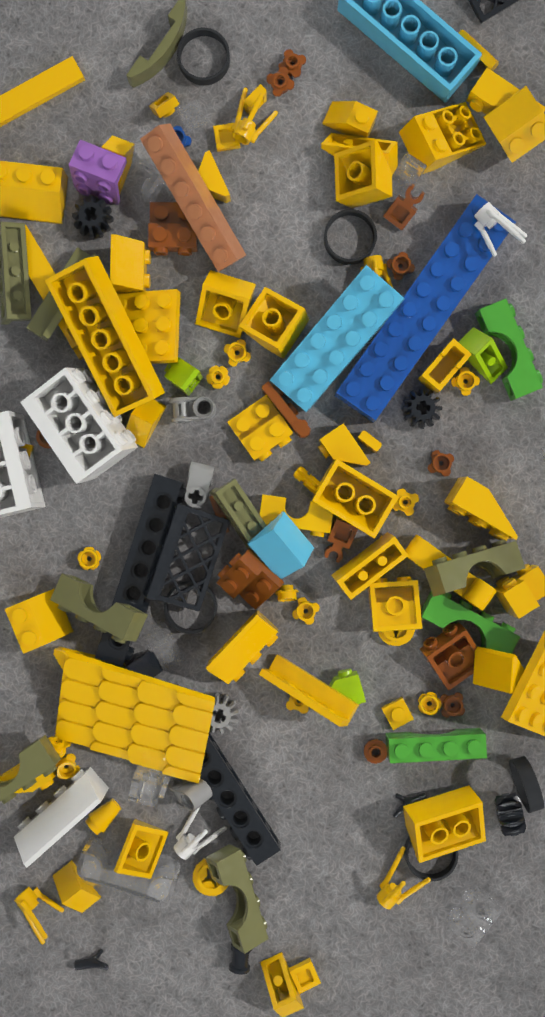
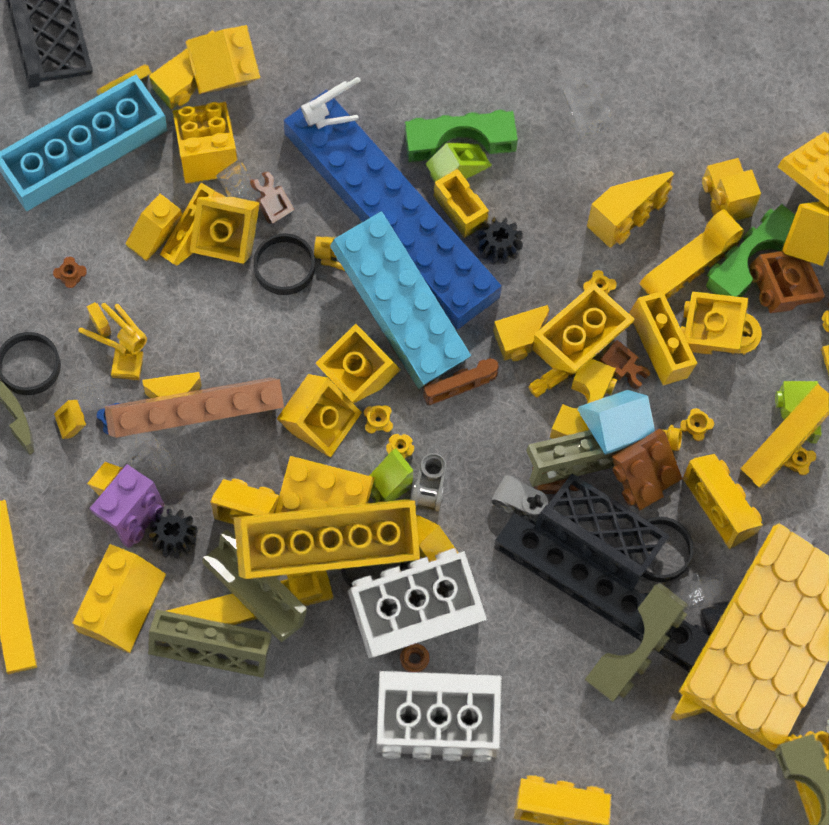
camera: 75 degrees left, 20 degrees down
yellow slope [5,588,74,654] -> none
yellow plate [77,547,101,570] -> none
dark orange plate [148,202,198,256] -> none
yellow plate [227,395,293,462] -> none
dark orange plate [267,67,294,97] -> none
yellow tile [356,430,382,453] -> none
dark orange plate [386,252,415,280] -> none
olive arch [424,540,525,597] -> none
dark orange plate [428,450,454,476] -> none
yellow plate [451,367,480,396] -> none

